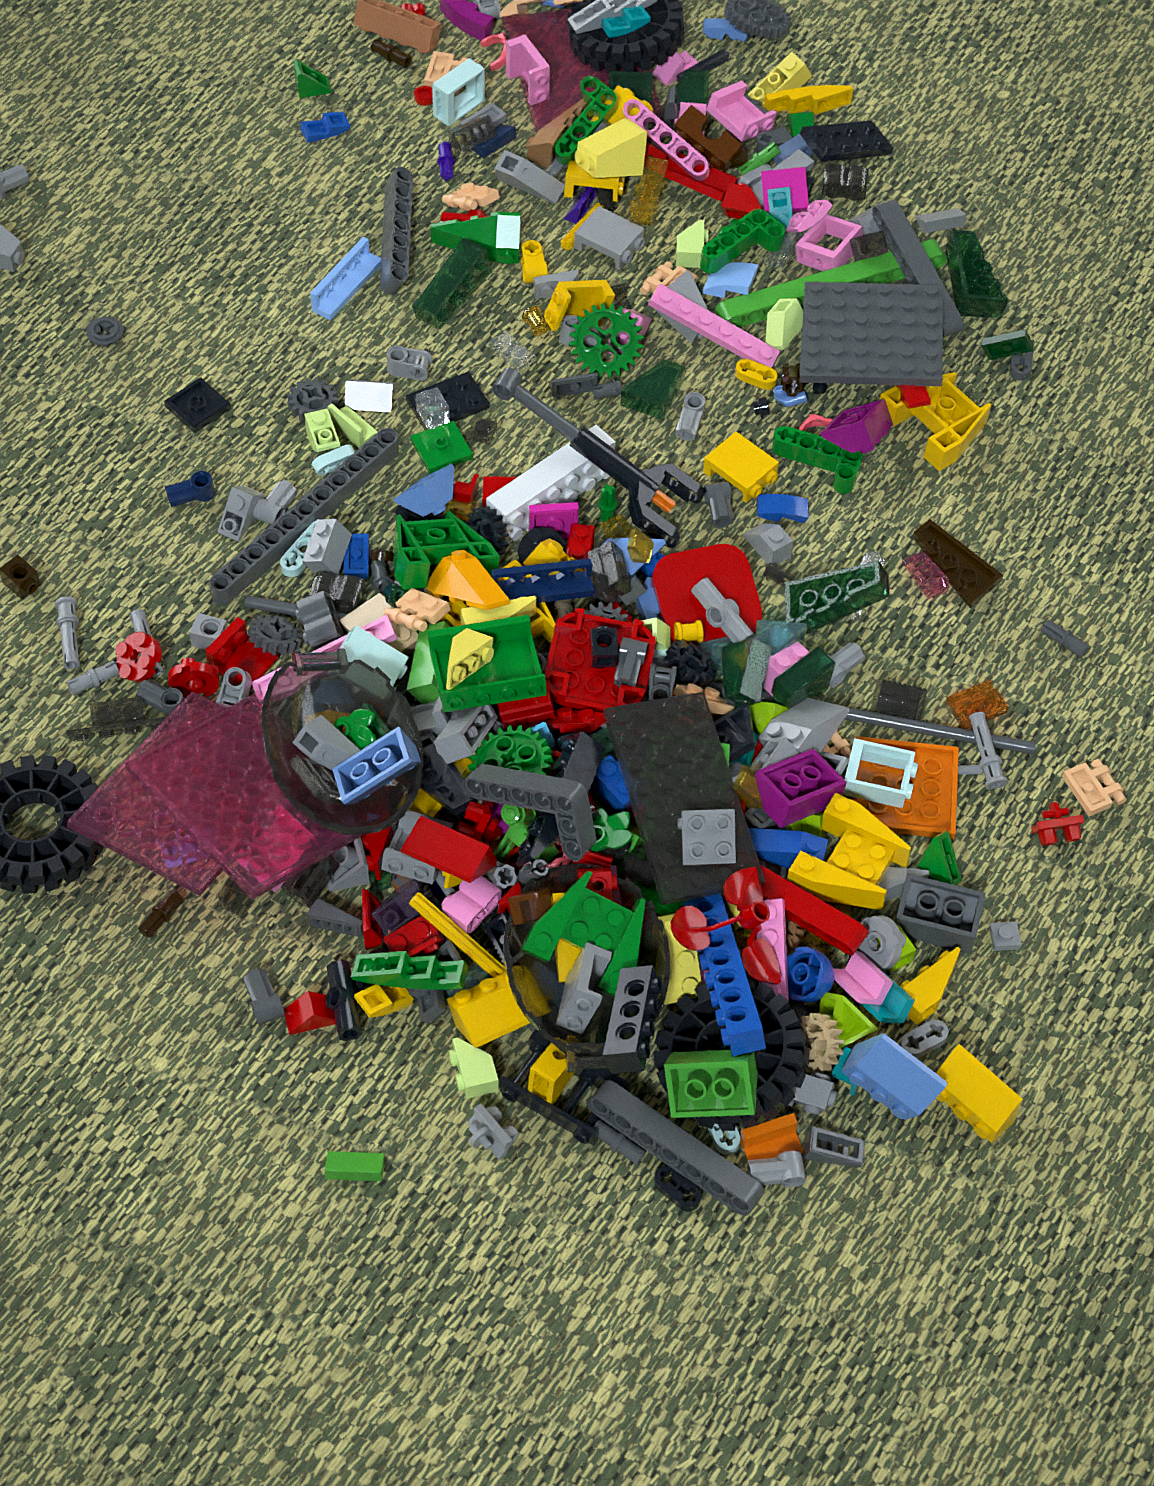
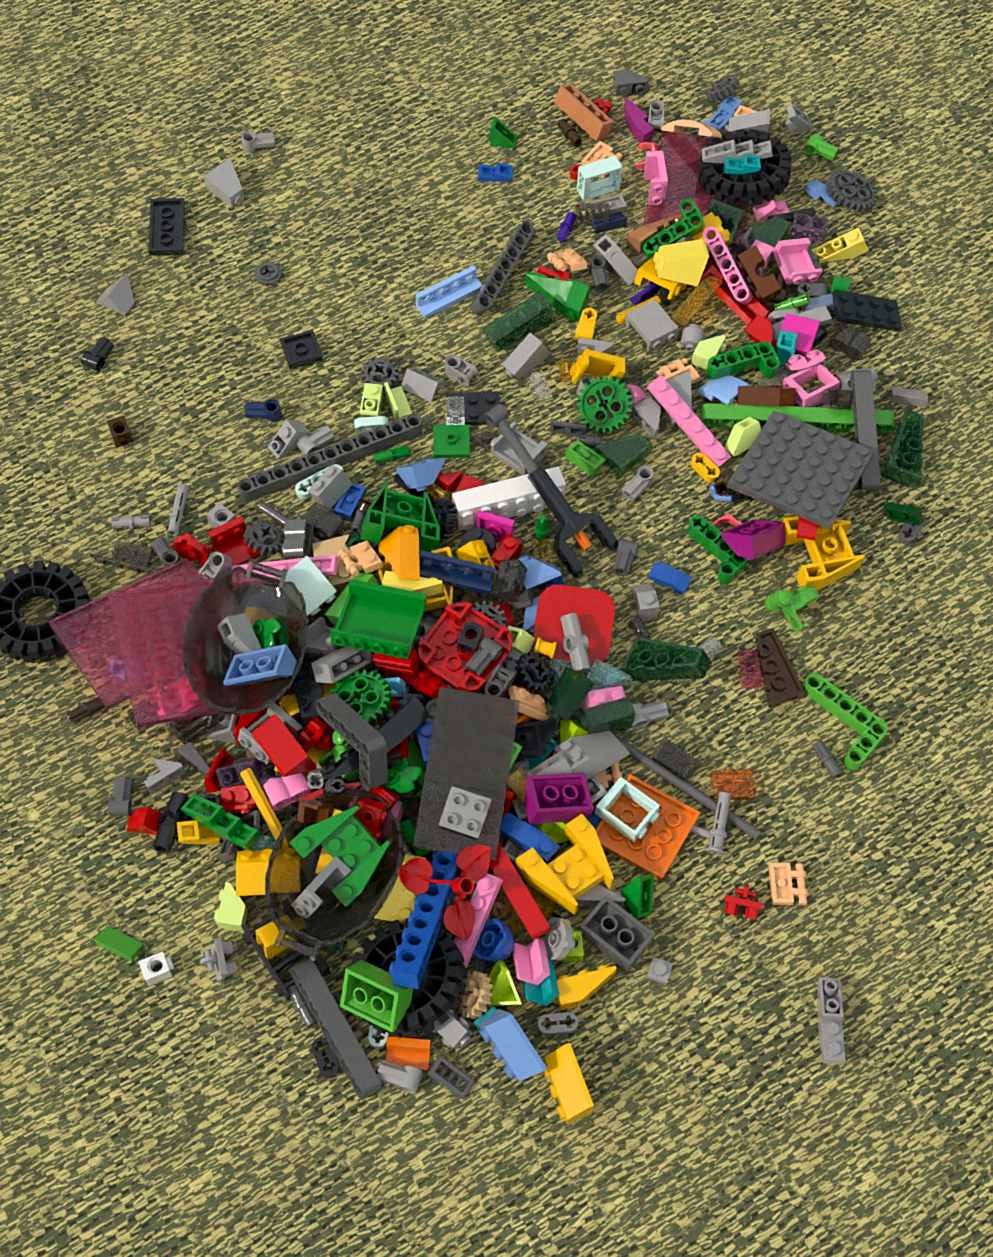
camera: 25 degrees right, 5 degrees up
light grey pin [55,596,80,669] -> none
plate [115,631,162,683] -> none
light yellow slope [446,628,494,690] -> none
black brick [603,965,663,1074] -> none
clear yellow slope [627,528,654,563] -> none
yellow panel [703,431,779,503] -> none
black plate [753,396,770,419] -> none
yellow slope [764,85,853,115] -> none
none -> white brick [138,952,174,986]
none -> light grey slope [144,759,185,795]
none -> green axle [373,446,410,464]
none -> light grey panel [490,422,548,475]
none -> light grey slope [502,333,551,380]
none -> bright green slope [565,440,606,477]
none -> dark grey piece [589,255,610,291]
none -> light grey slope [632,396,661,440]
none -> light grey head [681,324,705,352]
none -> reddish brown slope [737,385,796,406]
none -> bright green piece [764,586,820,632]
none -> brick [789,213,828,244]
none -> bright green beam [803,673,888,771]

